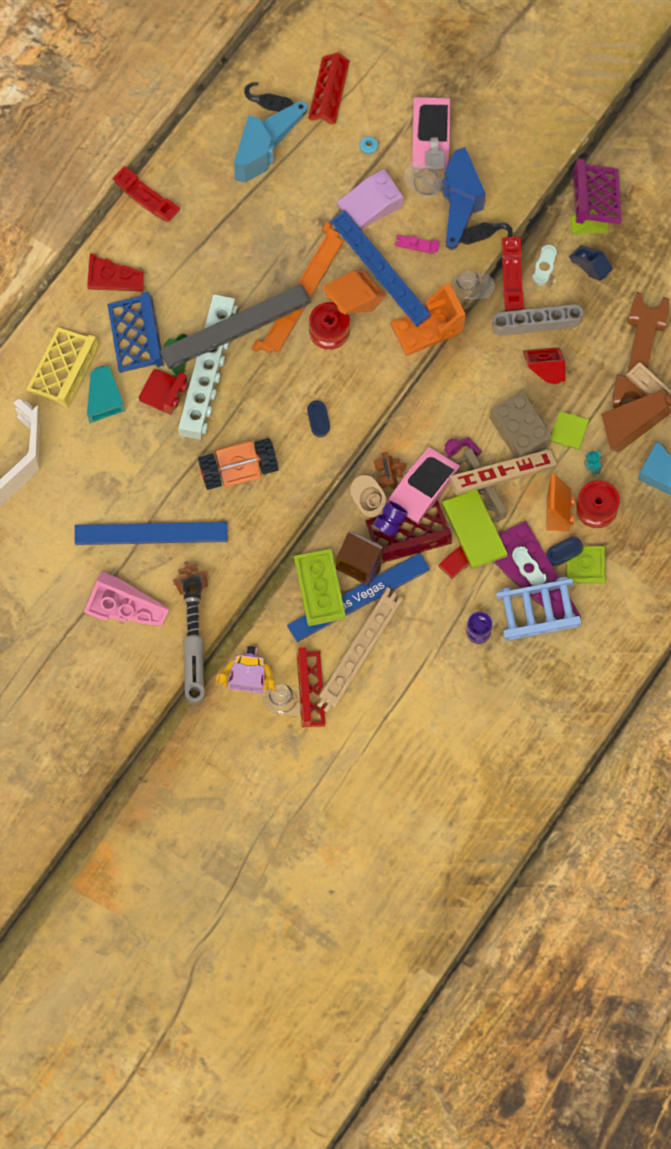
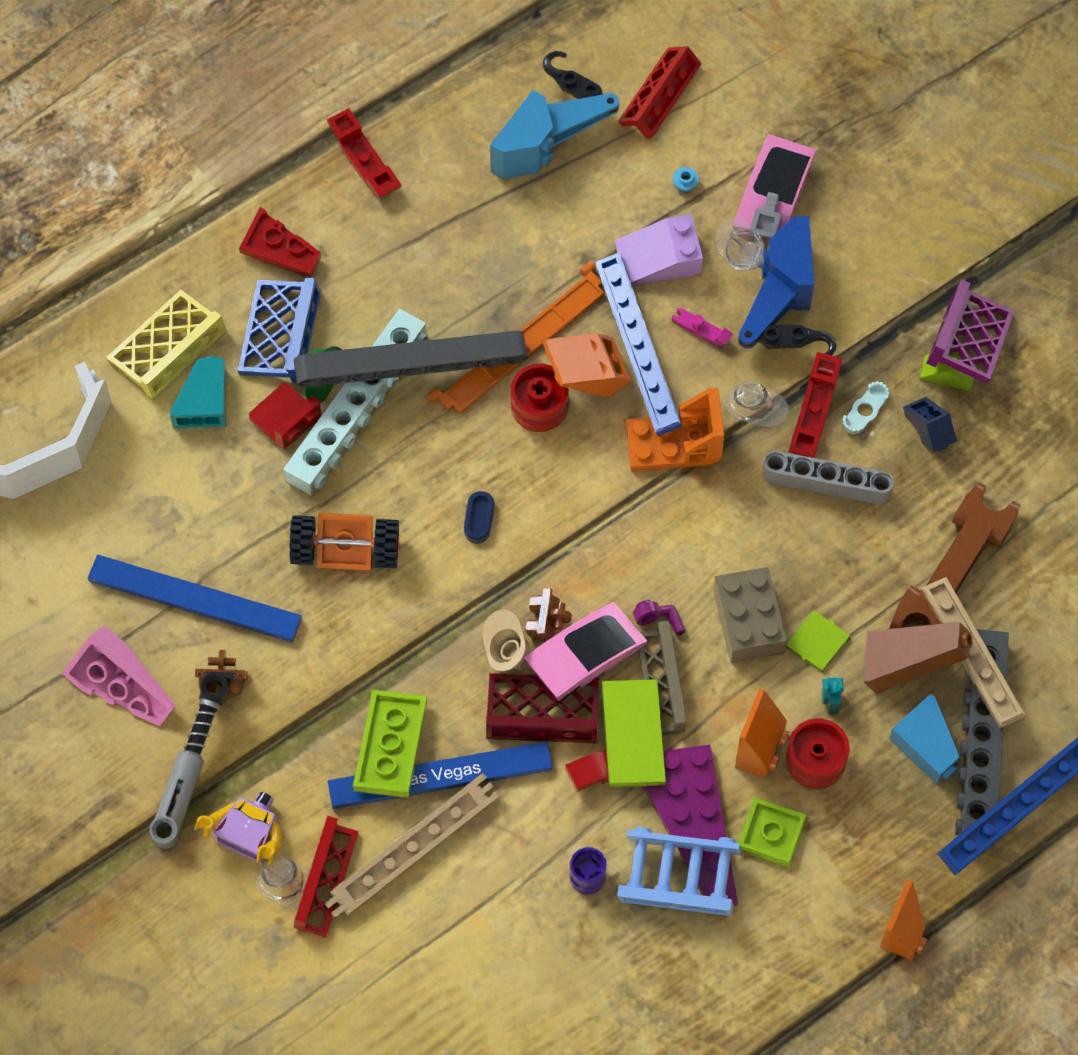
camera: 20 degrees right, 5 degrees down
reddish brown slope [336,530,383,586] -> none
dark purple wheel [373,500,408,536] -> none
tan tile [449,449,557,495] -> none
light aqua piece [512,546,546,586] -> none
red slope [523,347,566,384] -> none
dark blue tile [546,537,584,566] -> none

